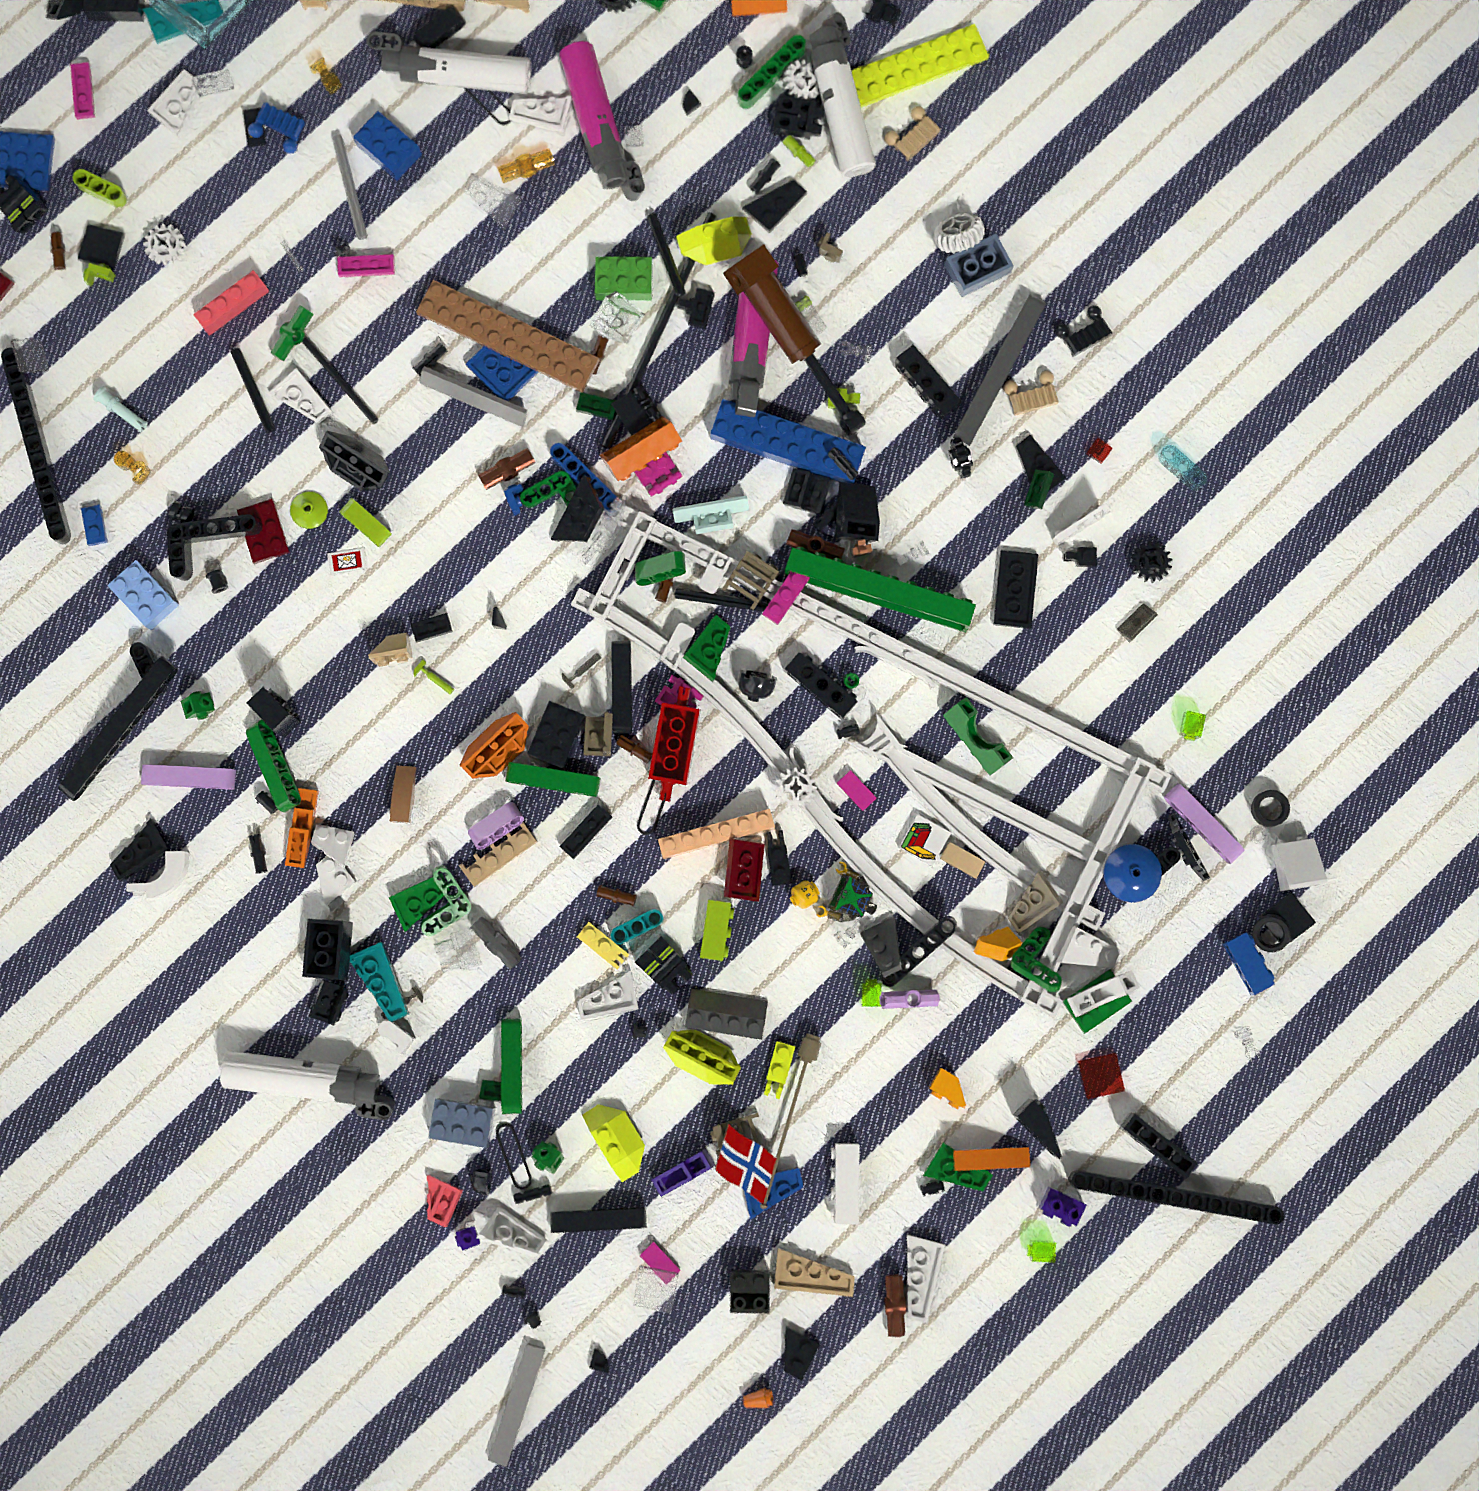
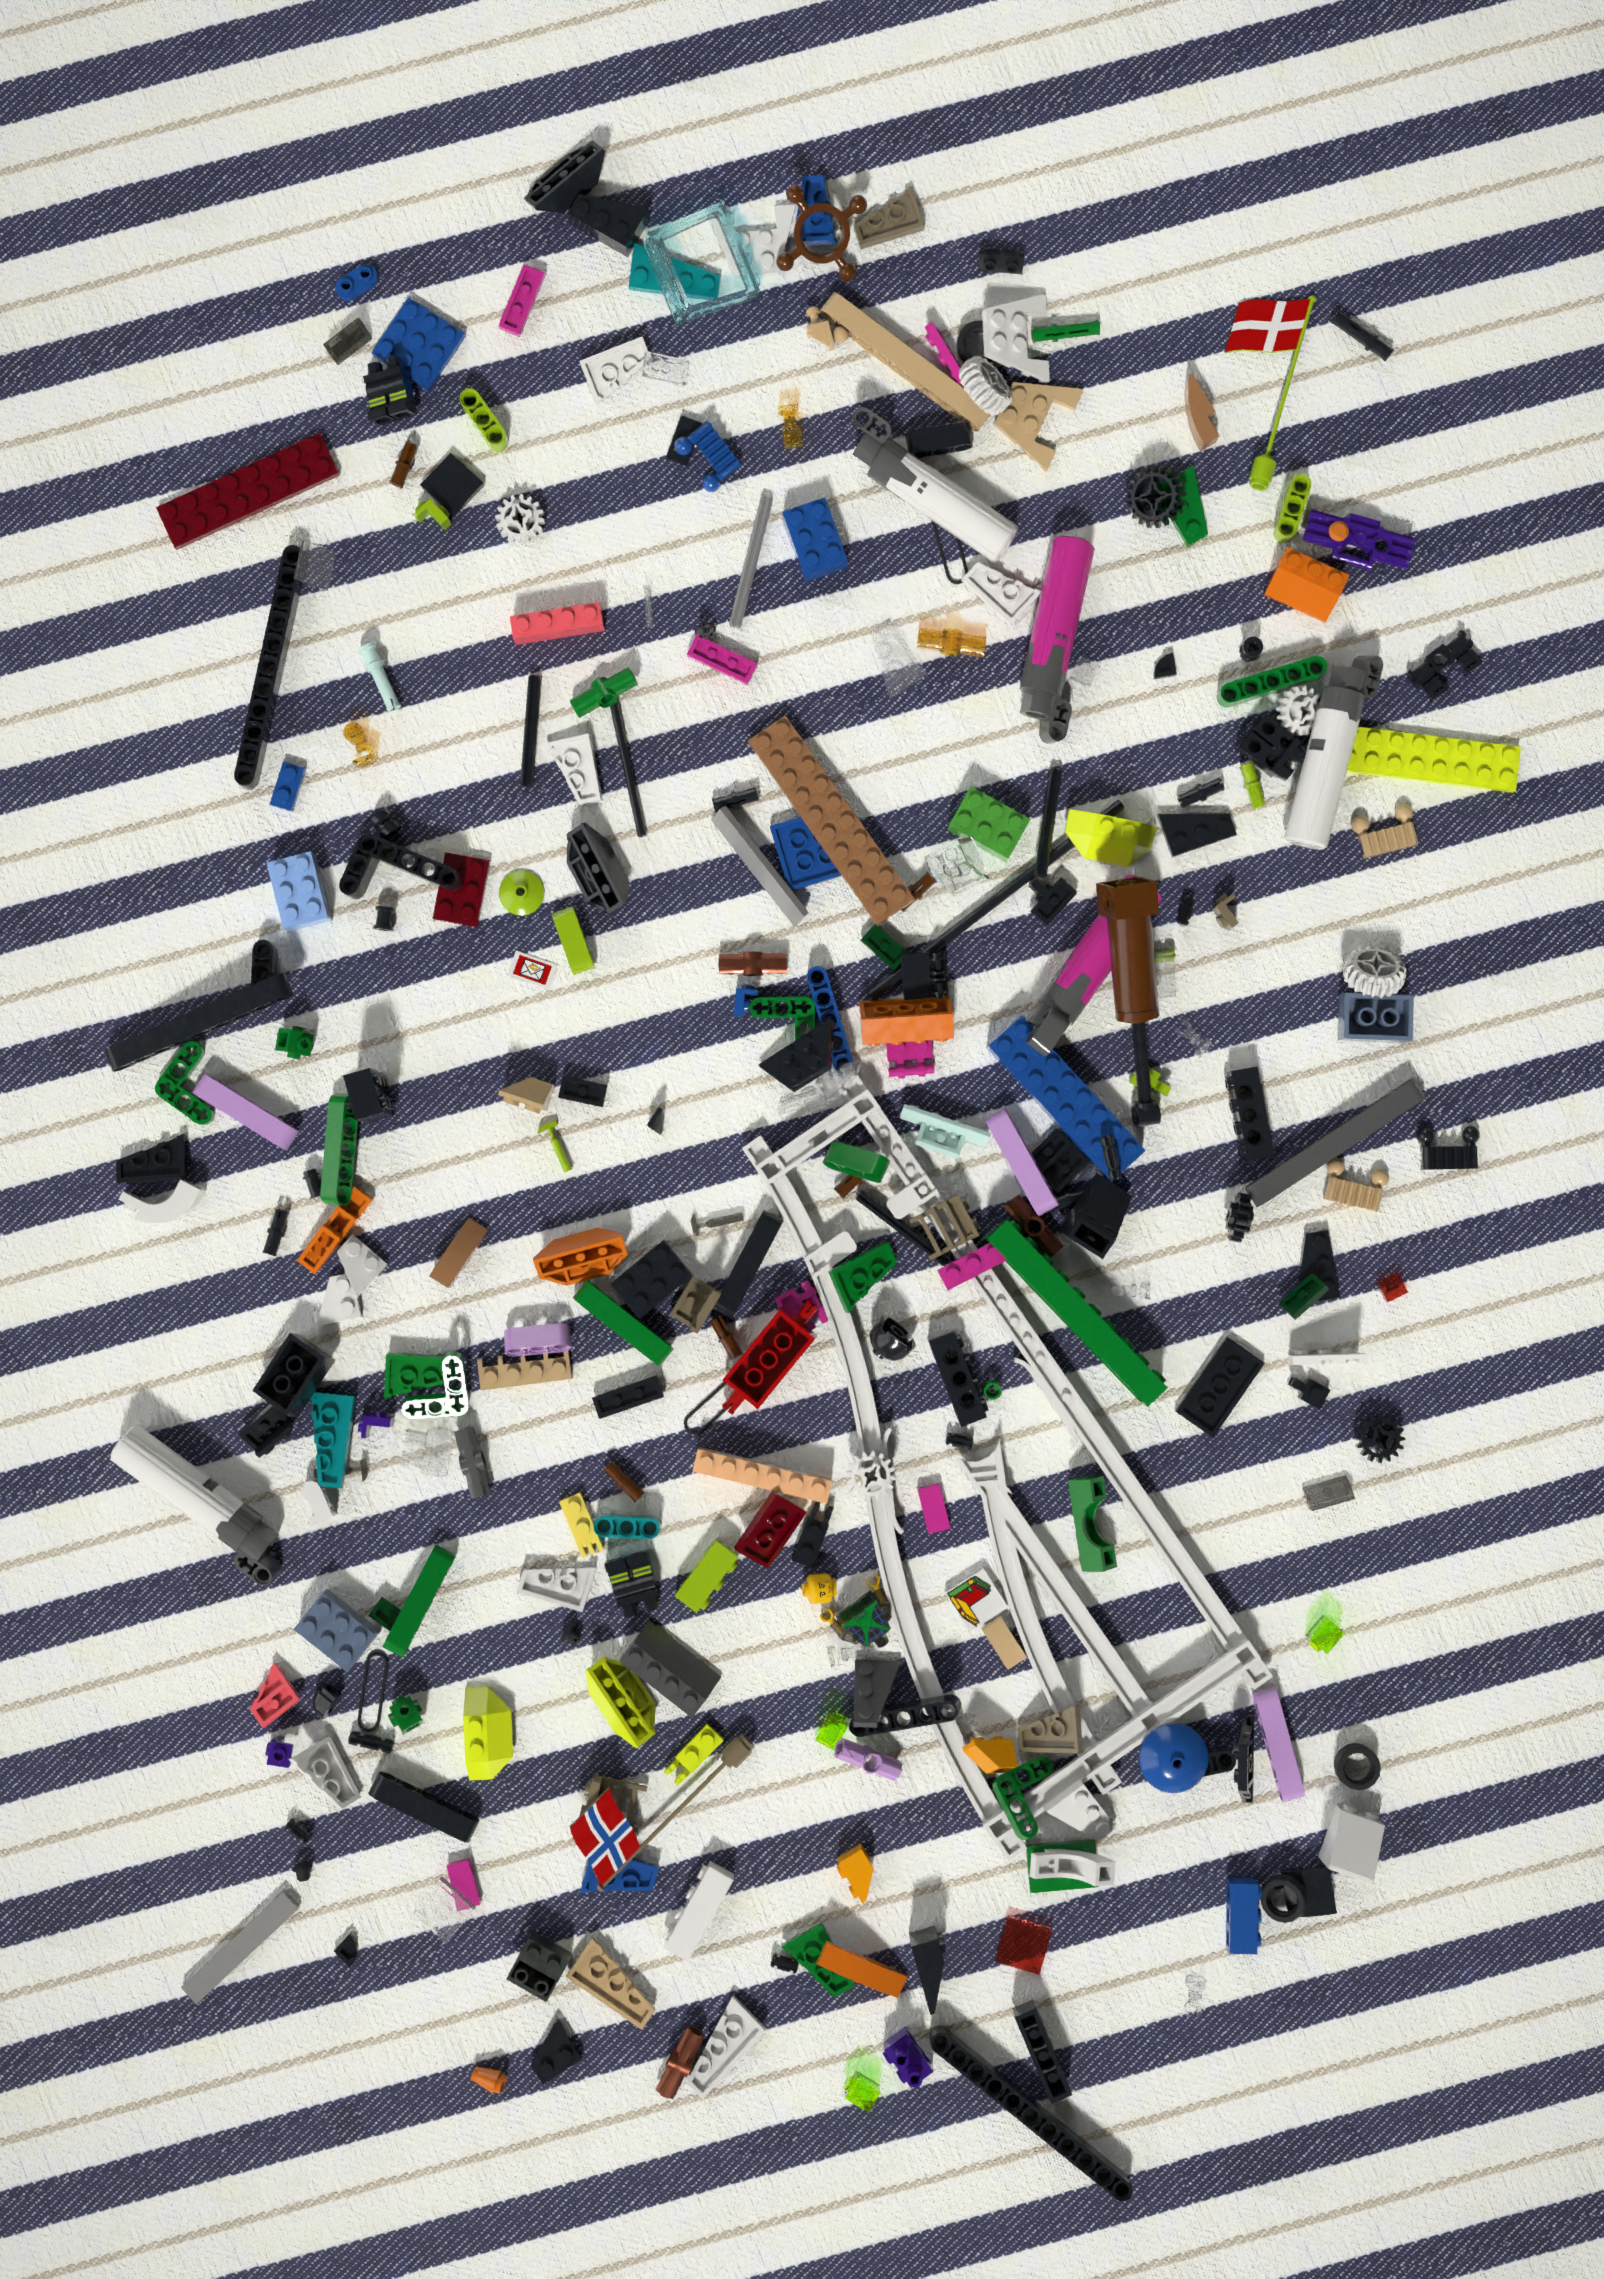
camera: 25 degrees right, 5 degrees up
dark purple slope [652,1148,716,1197] -> none
nougat plate [851,539,872,558] -> none
clear light blue beam [1158,445,1207,491] -> none
none -> green beam [155,1041,215,1125]
none -> dark purple bracket [358,1411,395,1439]
none -> lavender beam [985,1108,1059,1216]

